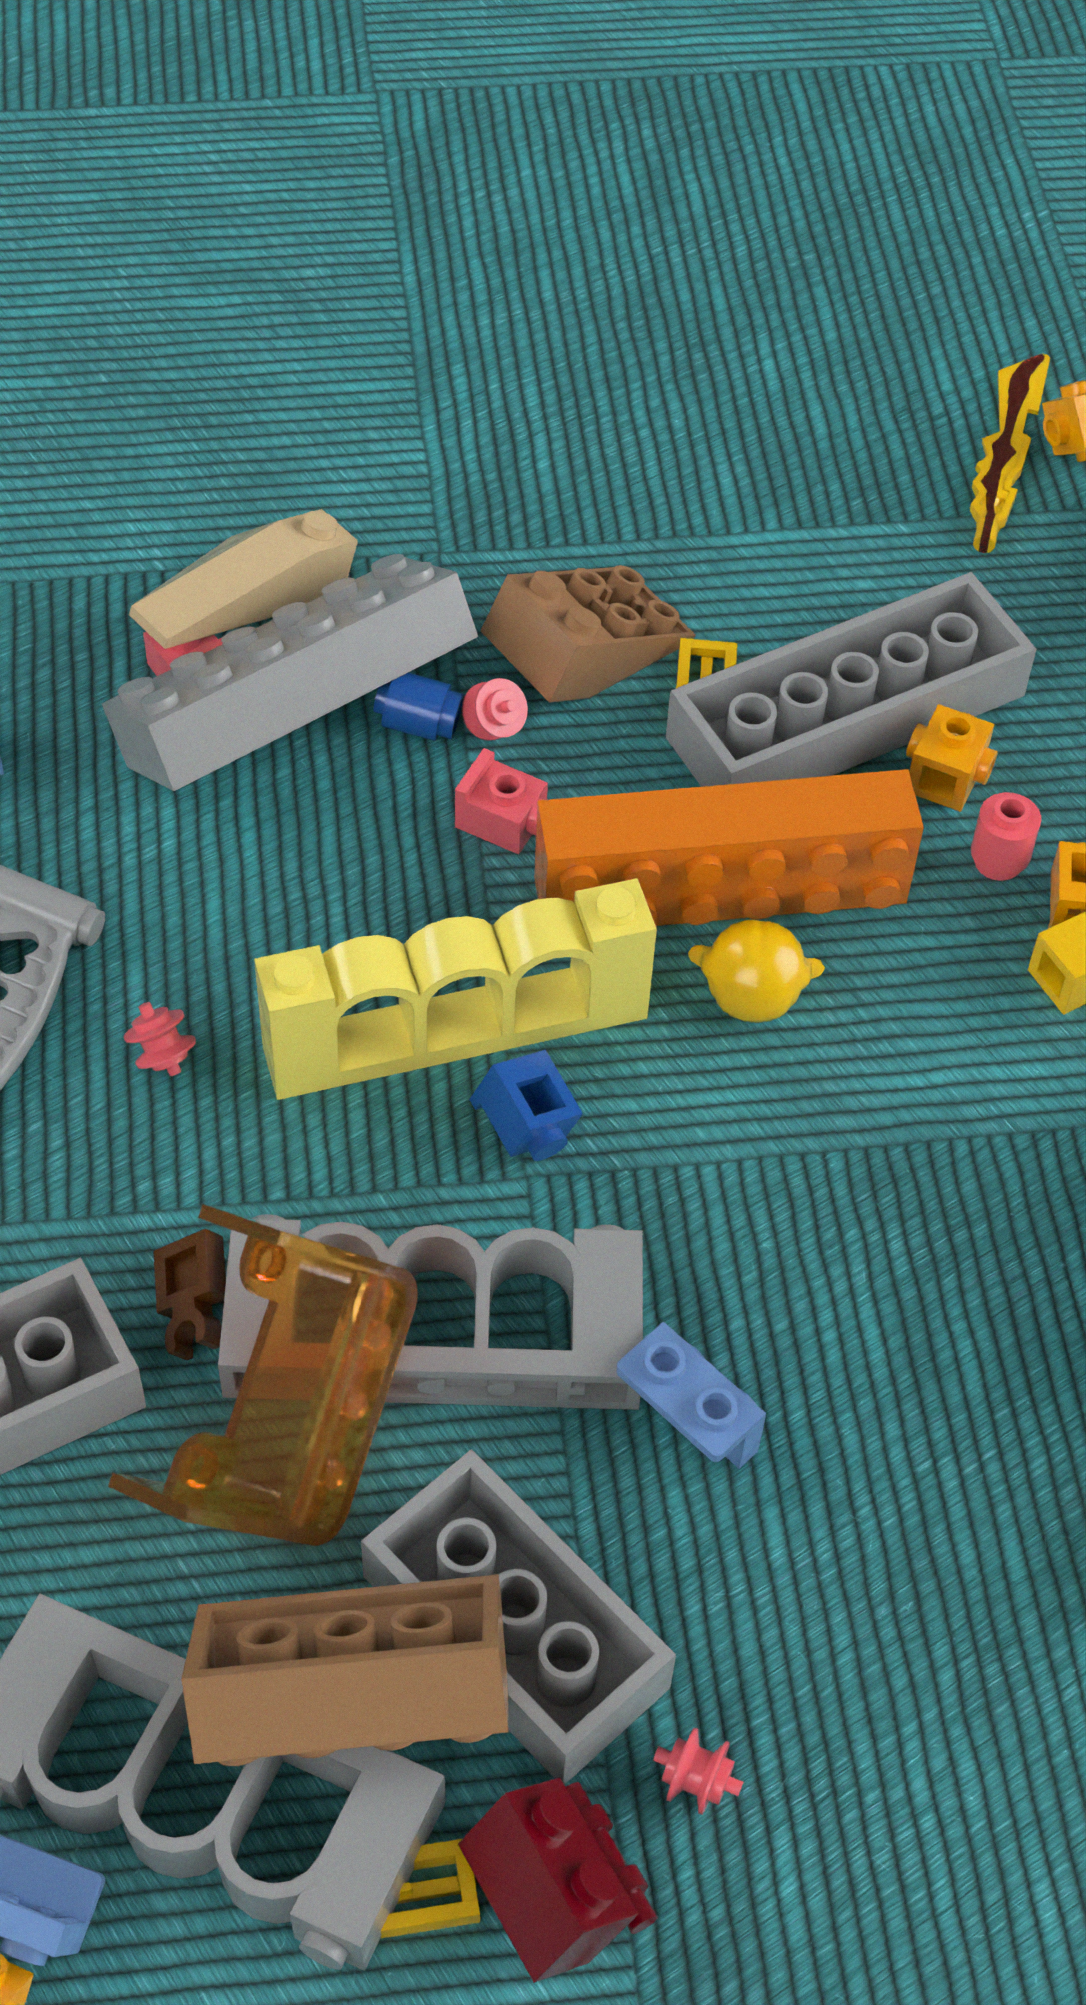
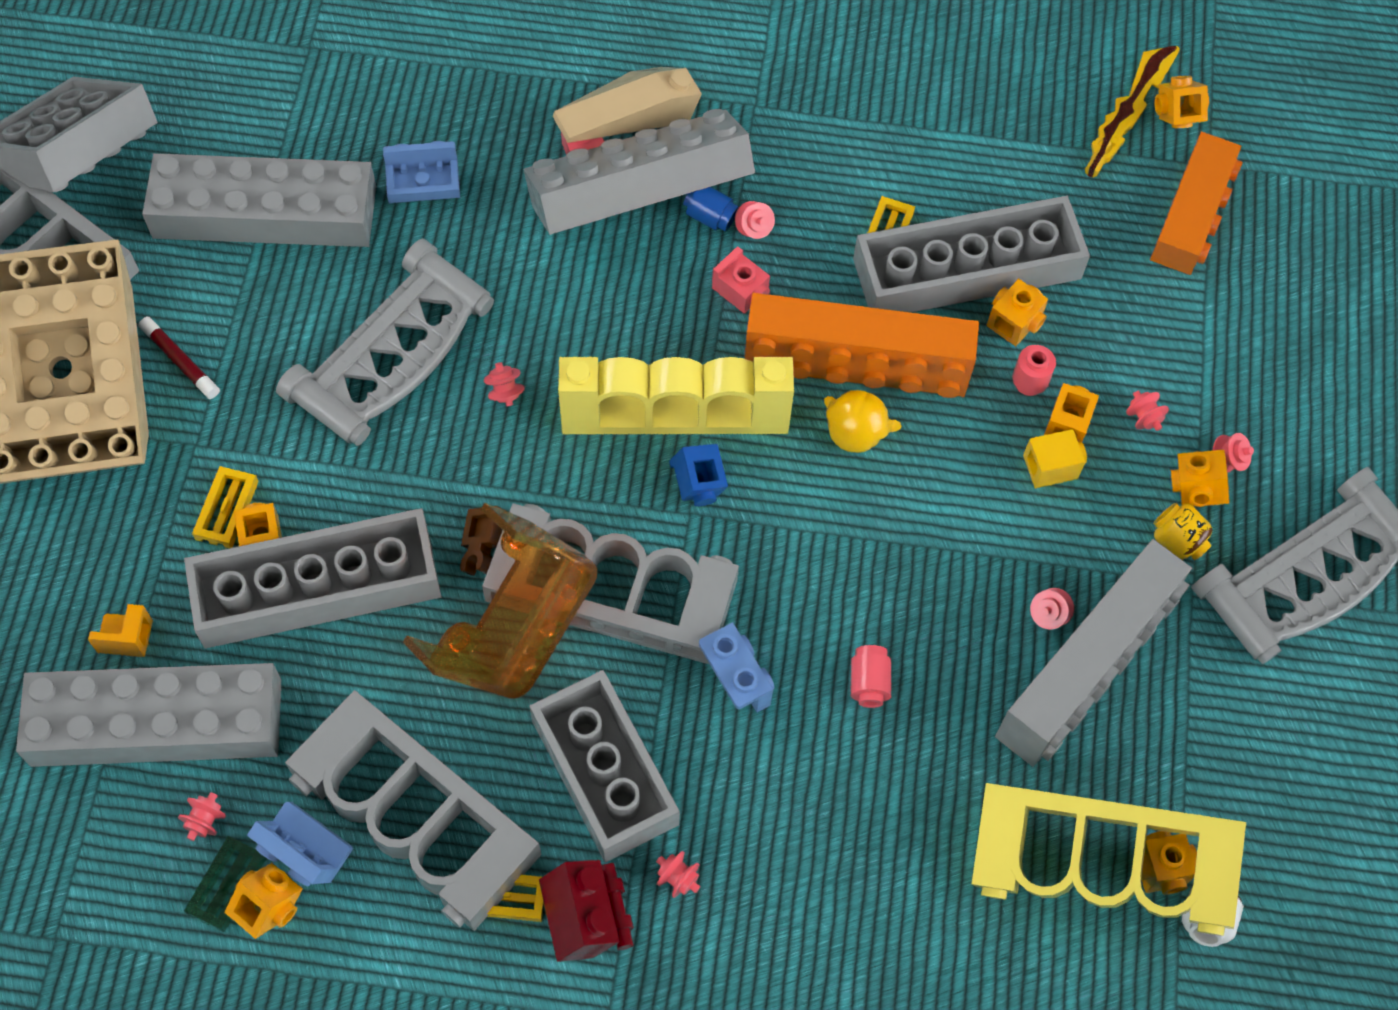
camera: 15 degrees right, 10 degrees up
medium nougat slope [181,1574,508,1766] -> none
medium nougat slope [480,565,696,703] -> none
none -> coral brick [851,645,891,708]

